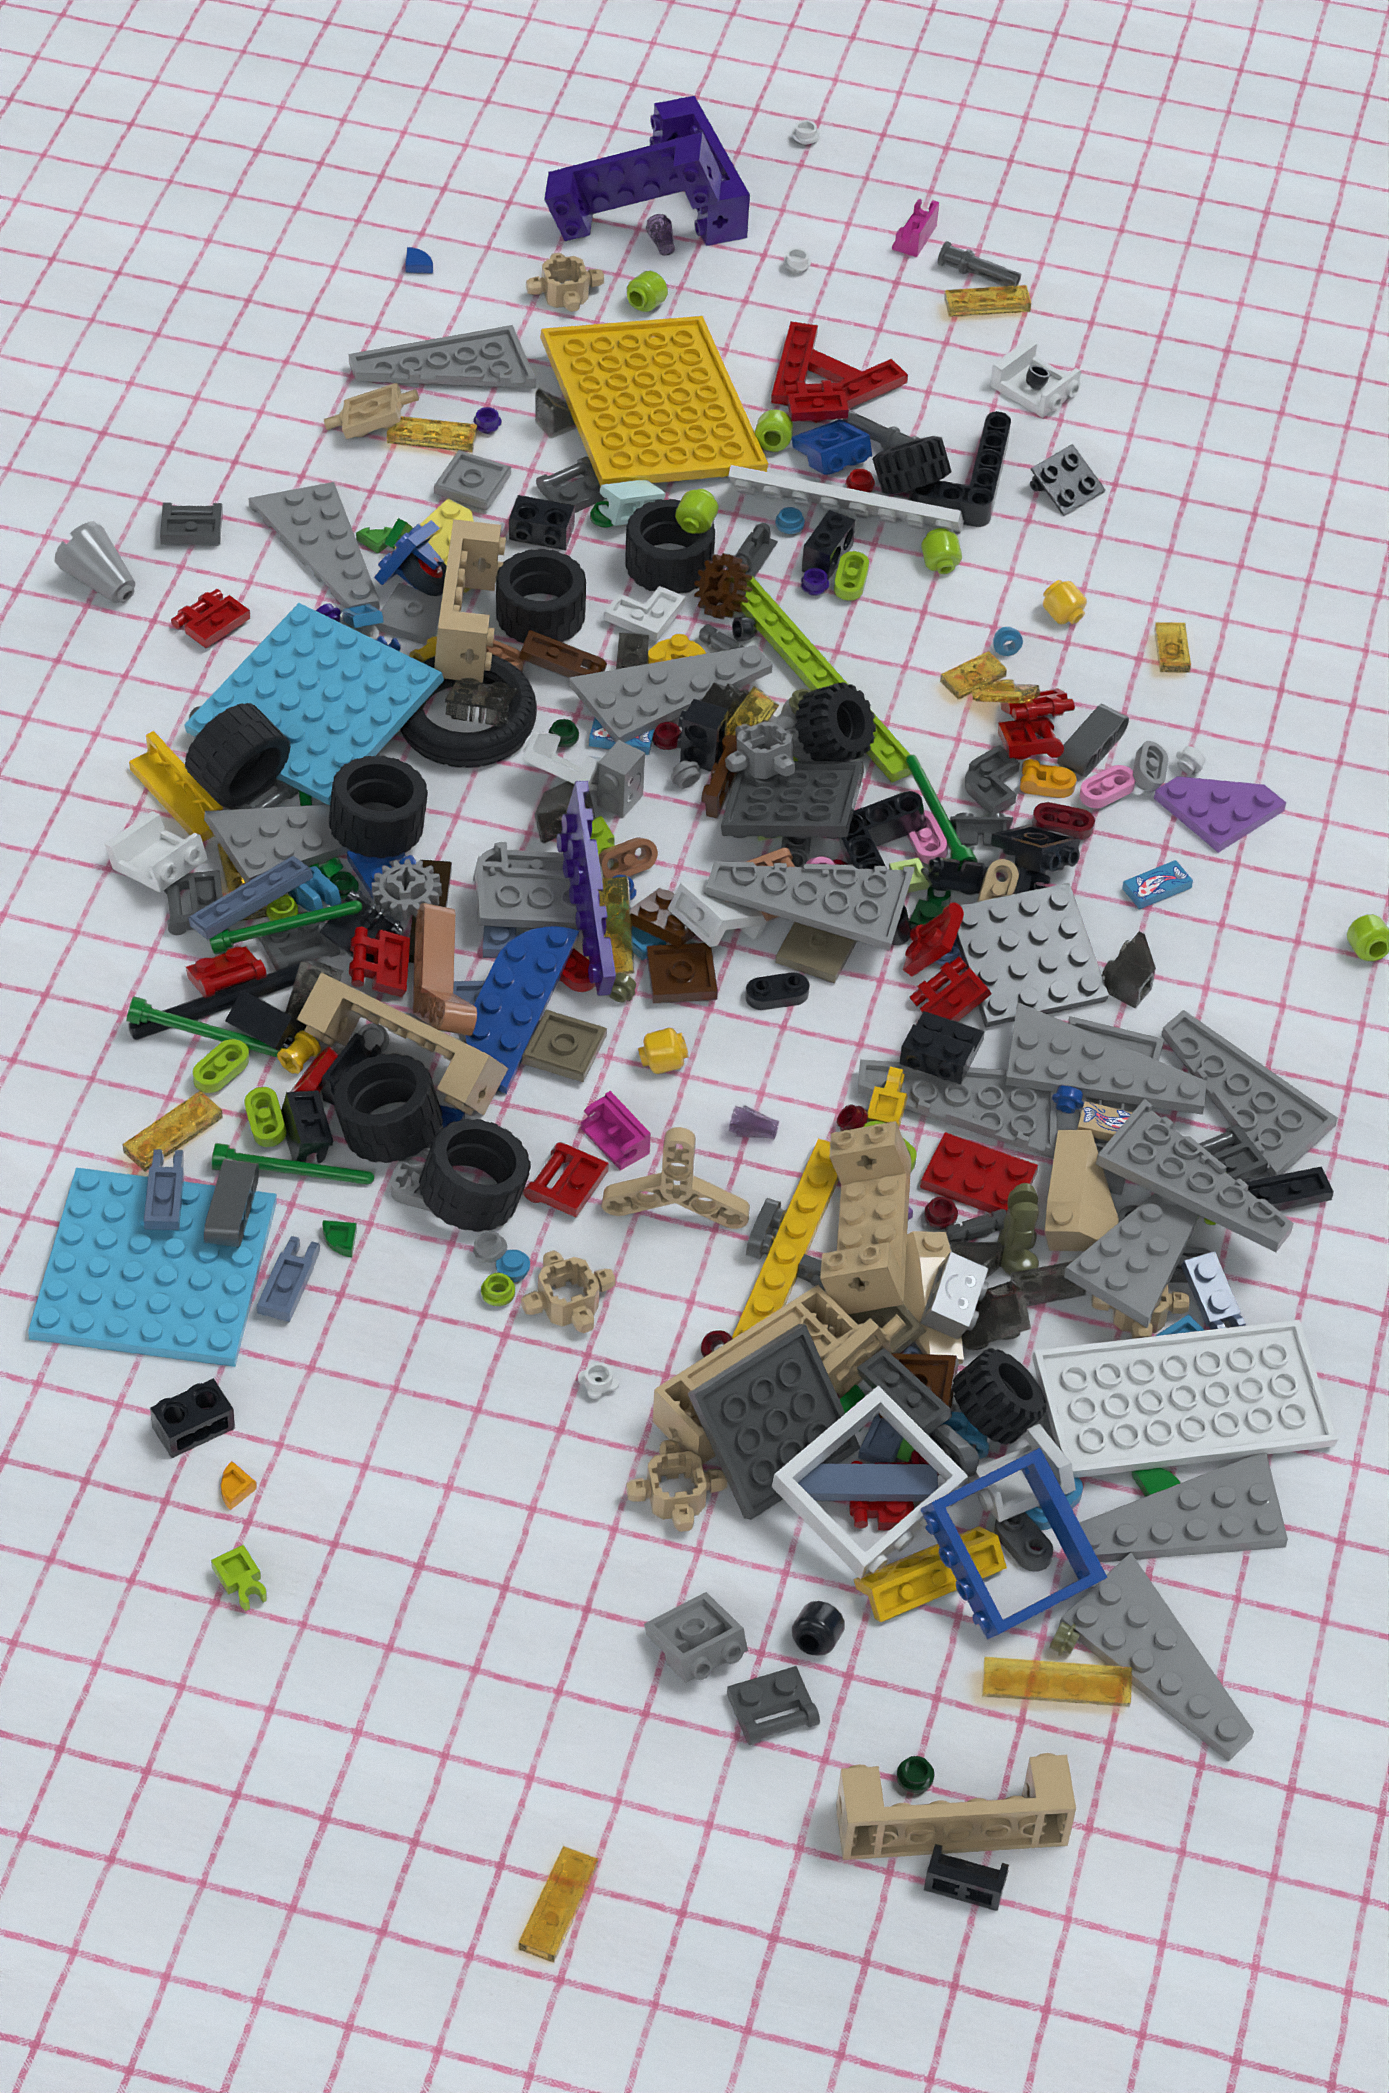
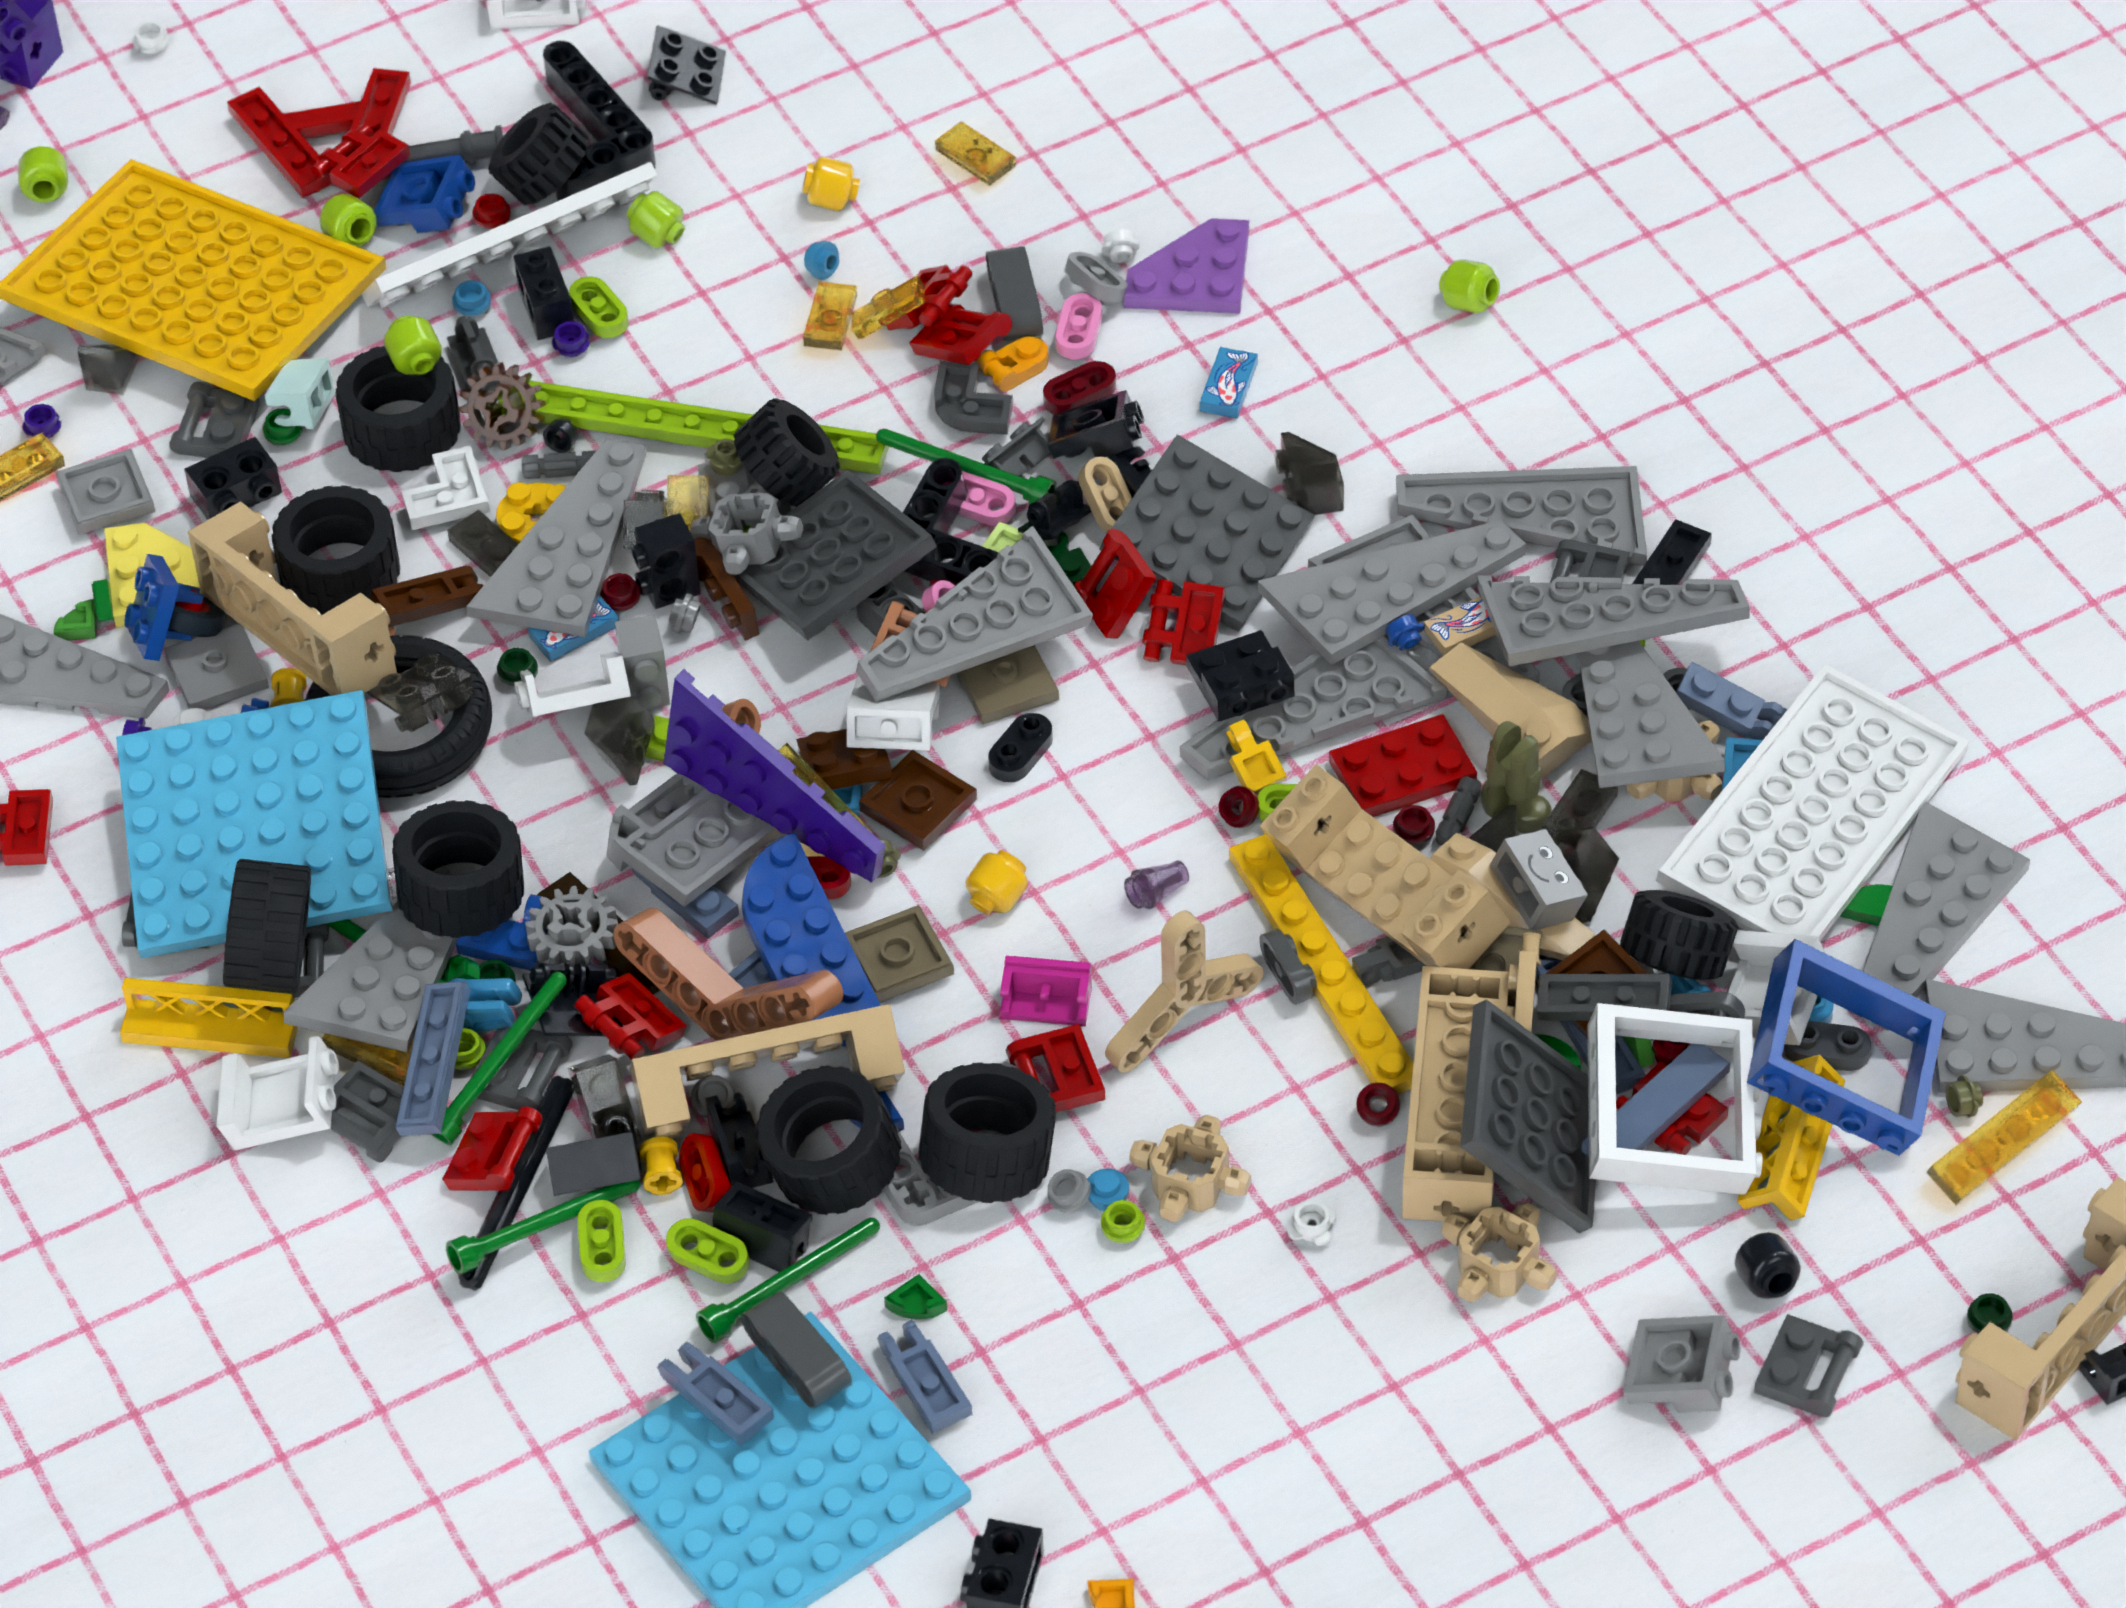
camera: 40 degrees left, 0 degrees up
clear yellow plate [122,1091,223,1172] -> none
dark azure tile [341,604,384,628] -> none

